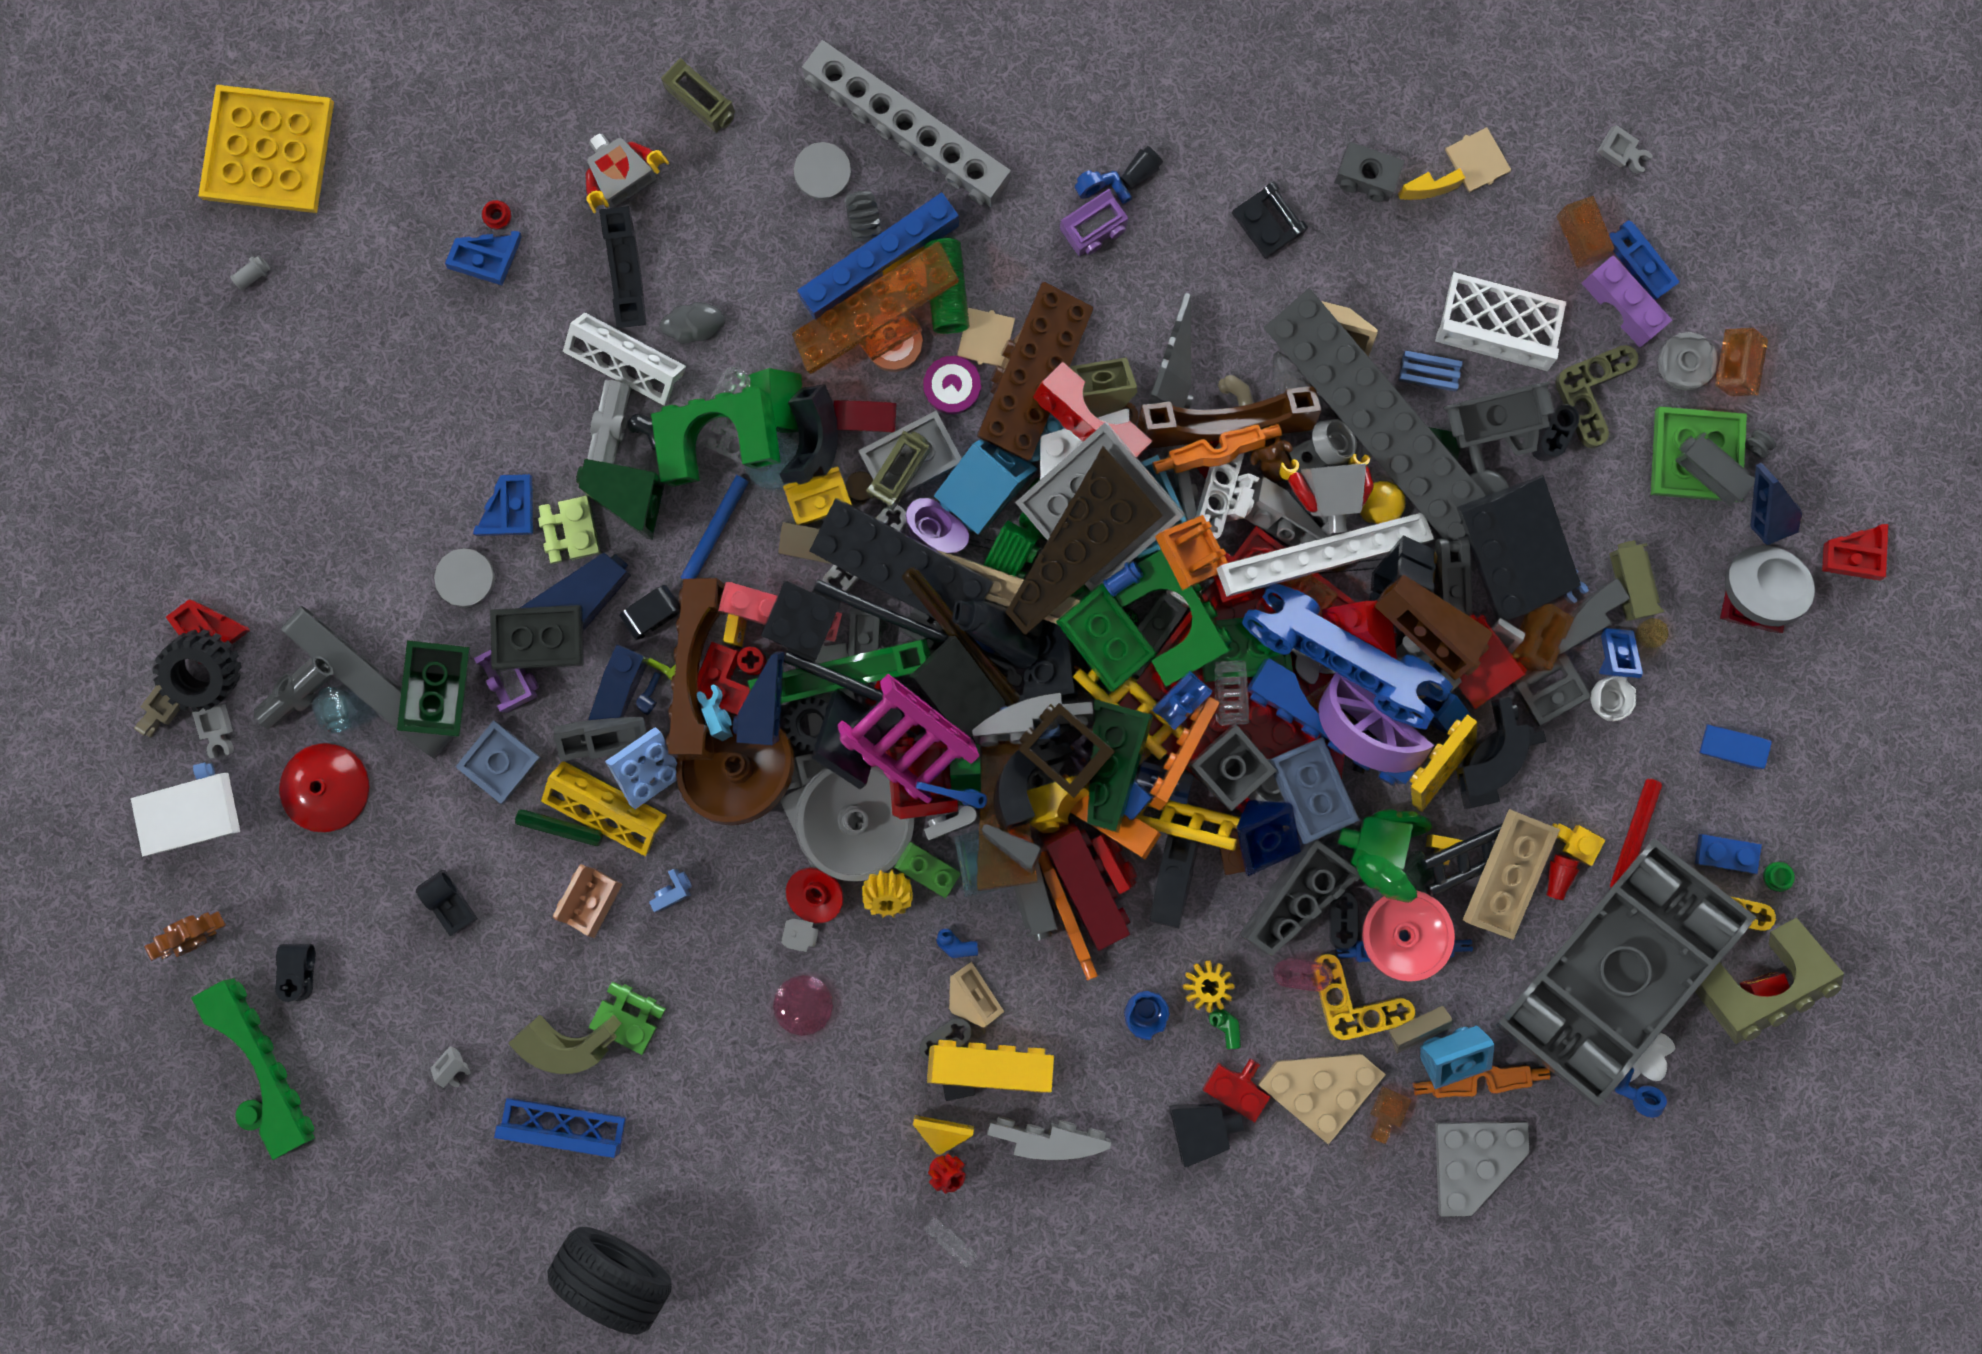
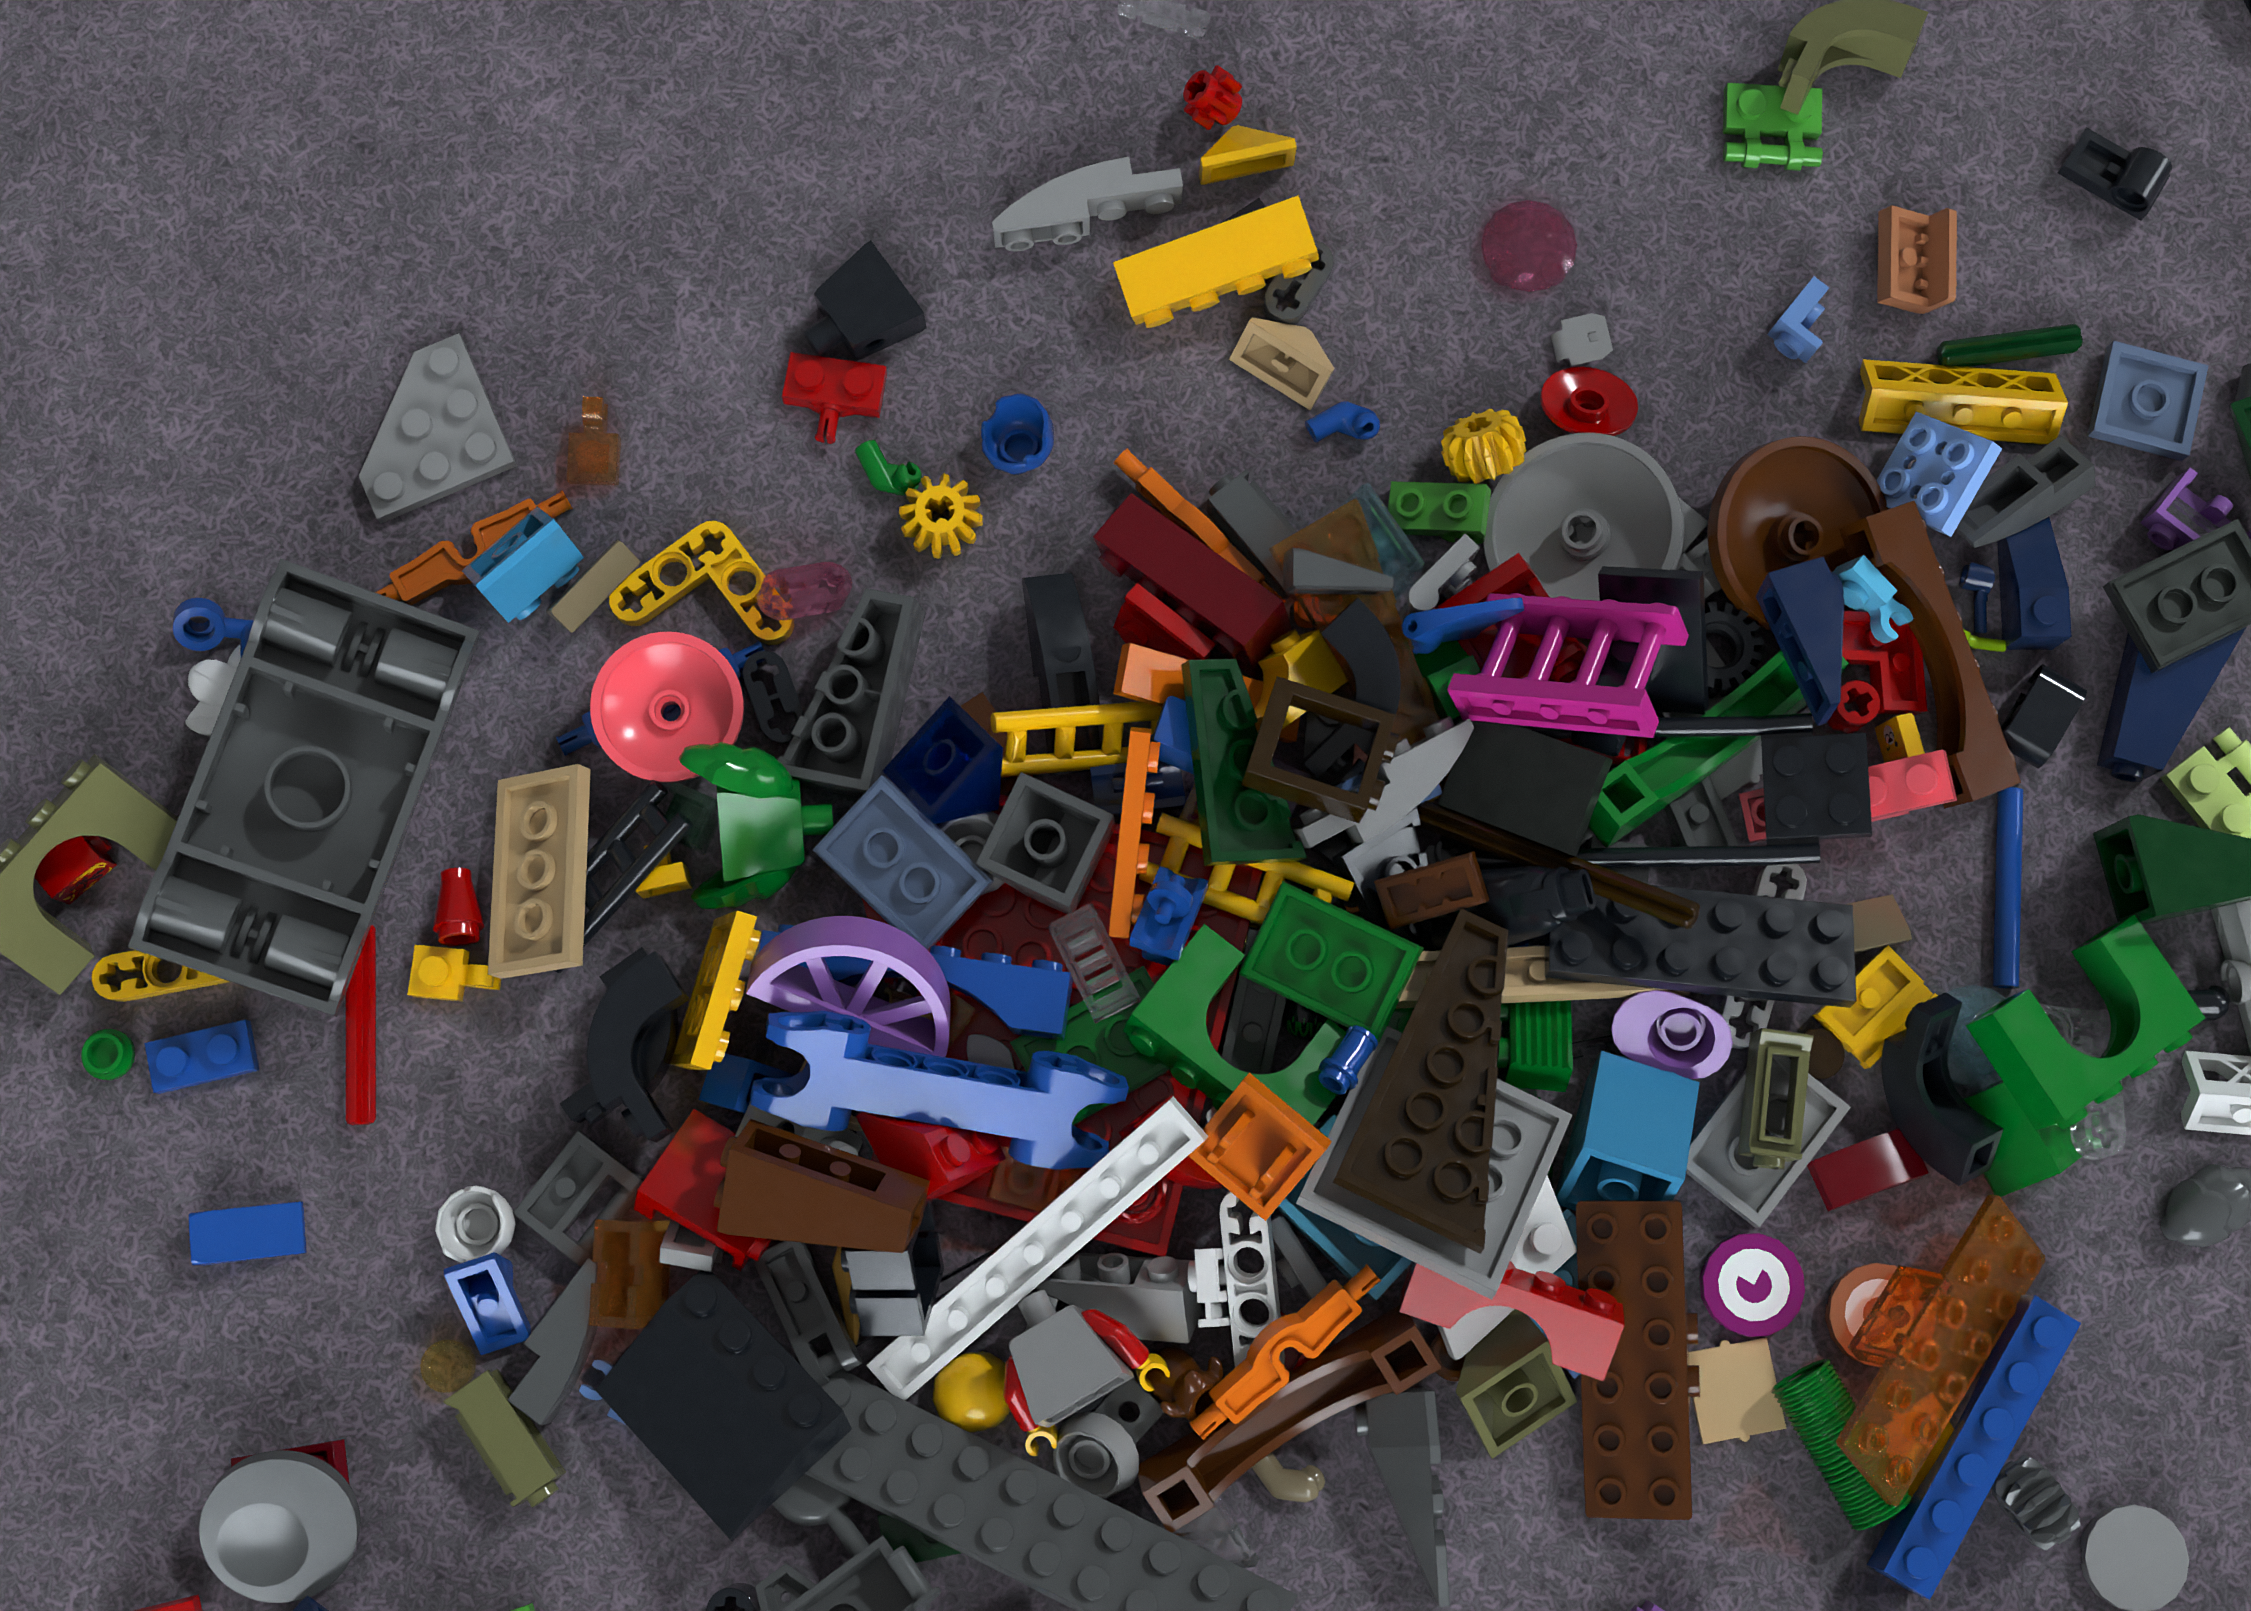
camera: 155 degrees right, 5 degrees down
tan plate [1258,1054,1386,1145] -> none
none -> reddish brown plate [1374,851,1489,930]

